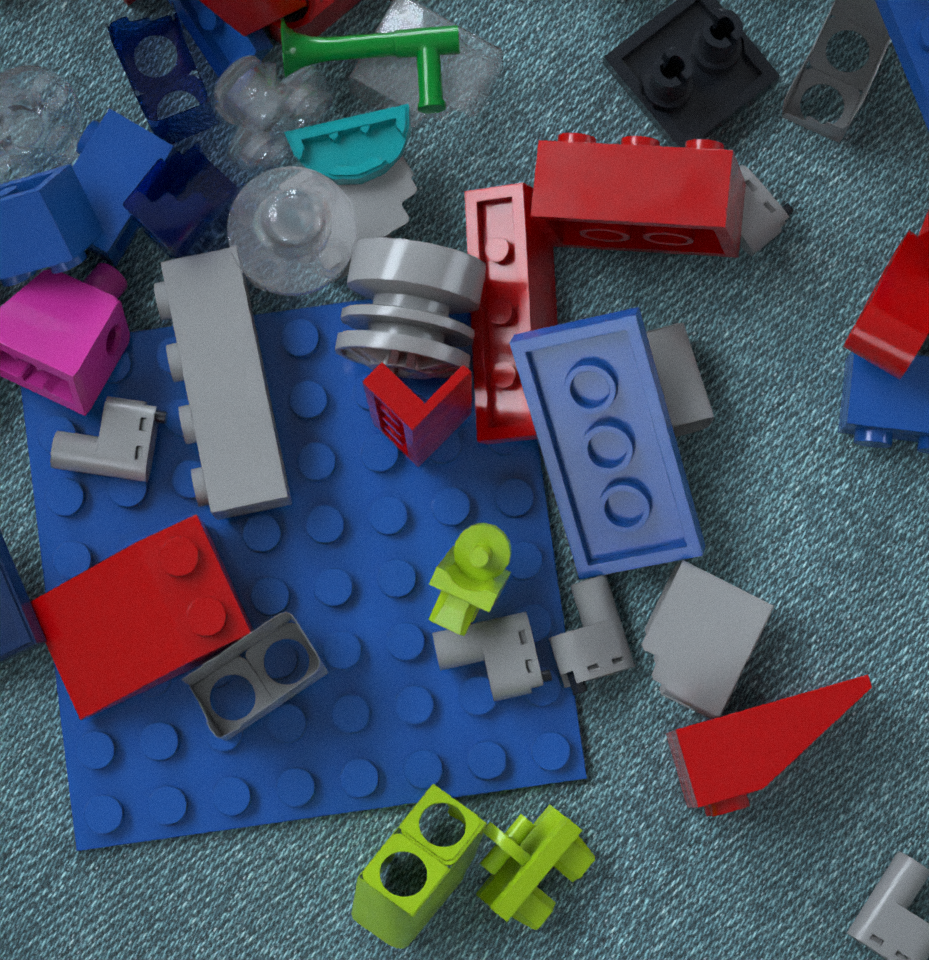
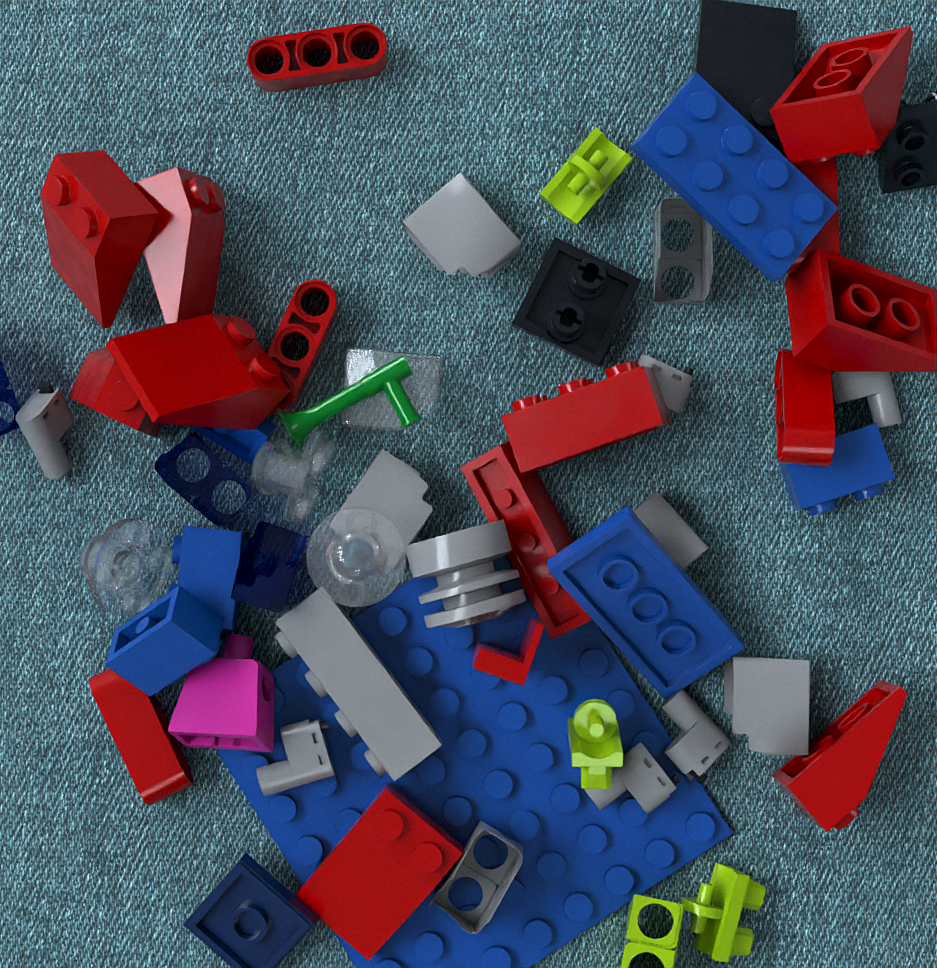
camera: 30 degrees left, 5 degrees up
teal tile [284,104,411,185] -> none

